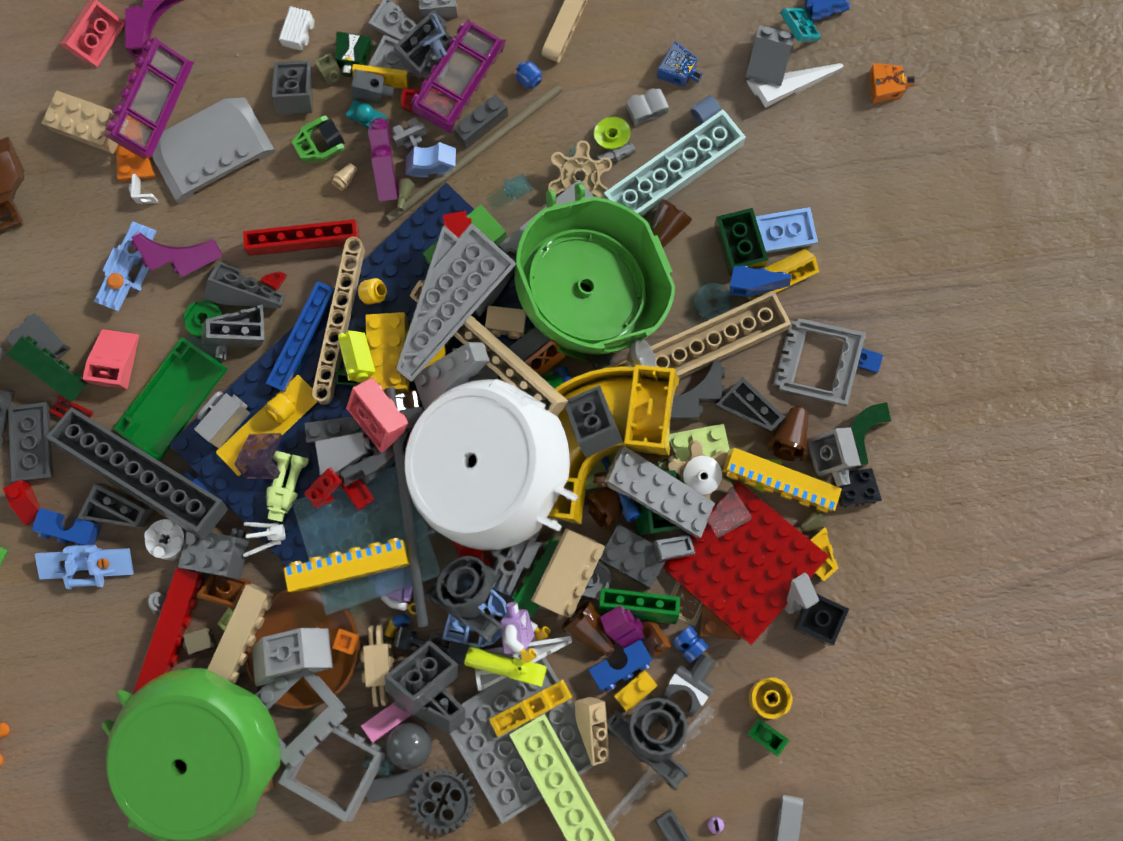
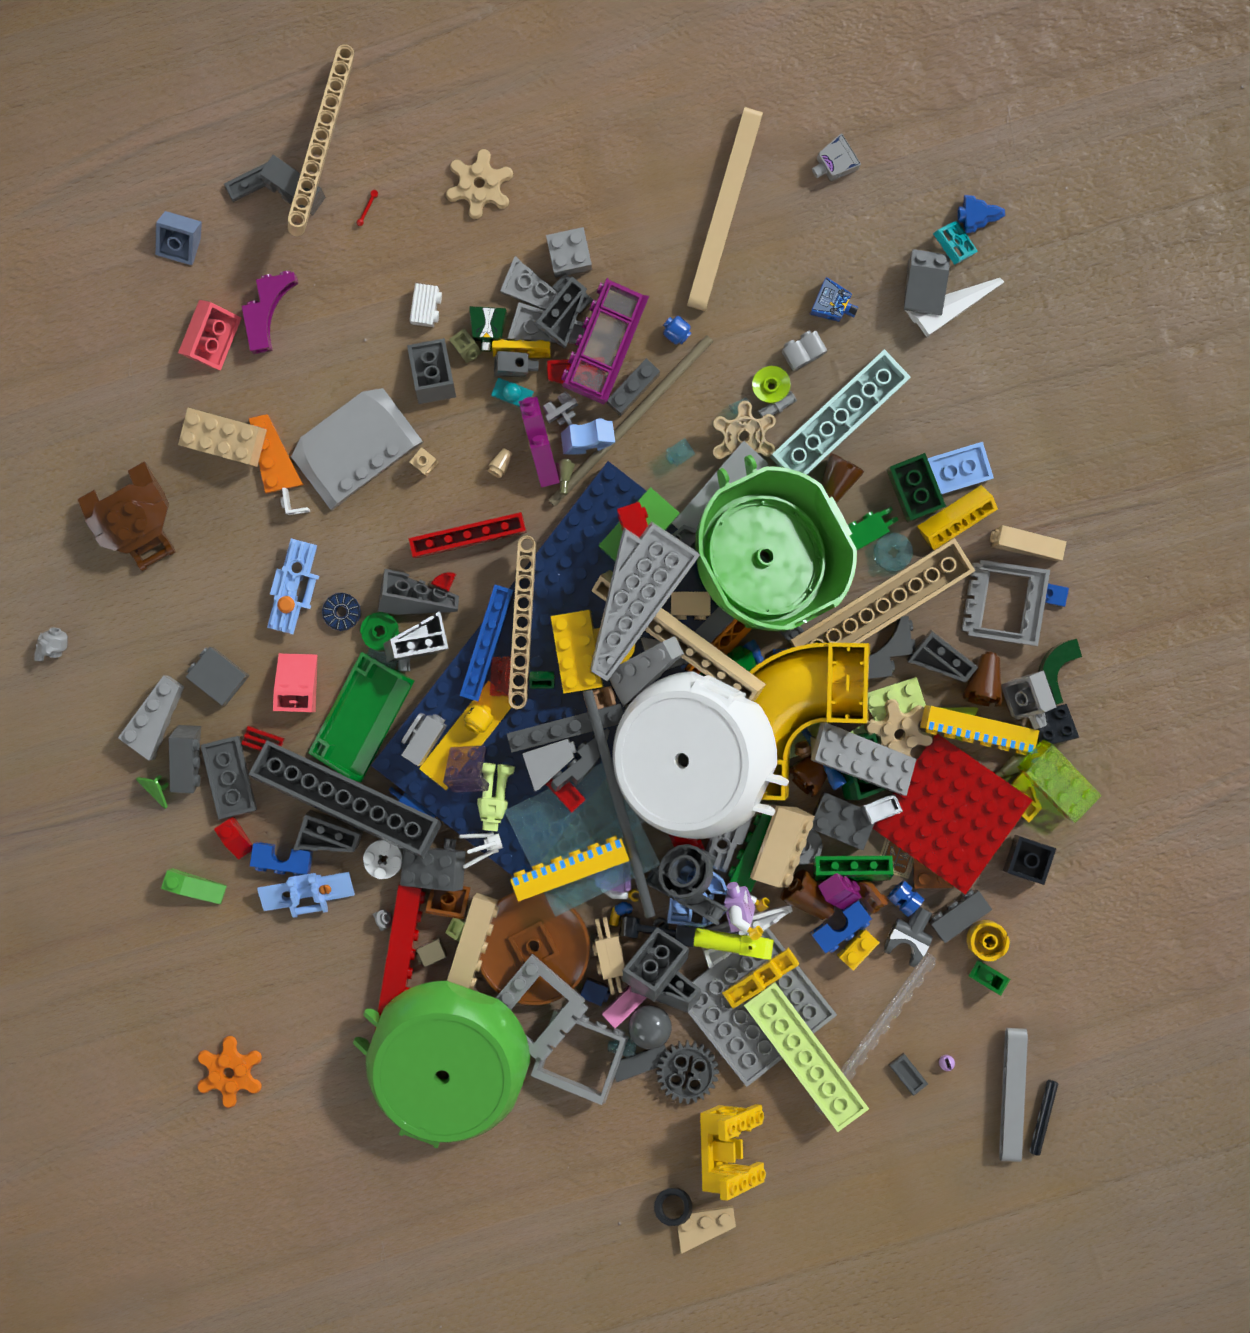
camera: 10 degrees left, 10 degrees up
dark green brick [6,335,87,403] -> none
magenta window [104,37,194,159] -> none
magenta arch [130,231,222,277] -> none
light grey slope [252,628,333,686] -> none
bright green piece [292,115,345,163] -> none
red bracket [304,468,342,508] -> none
orange plate [332,628,359,655] -> none
neon yellow brick [338,330,375,383] -> none
coral slope [346,378,408,453] -> none
yellow head [358,278,387,304] -> none
sand blue bracket [419,13,447,59] -> none
dark grey slope [565,385,623,457] -> none
tan slope [574,697,609,766] -> none
dark grey piece [606,698,689,791] -> none
light grey piece [627,339,656,367] -> none
white dish [683,456,722,495] -> none
sand blue piece [690,95,721,126] -> none
clear wing [707,487,752,538] -> none
blue slope [729,265,791,297] -> none
light grey slope [784,573,819,614] -> none
orange torso [869,63,914,104] -> none
none -> tile [322,593,361,631]
none -> tan brick [410,447,438,477]
none -> clear red bracket [490,656,511,697]
none -> dark blue brick [580,977,610,1006]
none -> green hinge [848,506,899,550]
none -> dark grey brick [929,889,992,943]
none -> tan slope [990,525,1067,562]
none -> clear neon green brick [1017,740,1102,823]

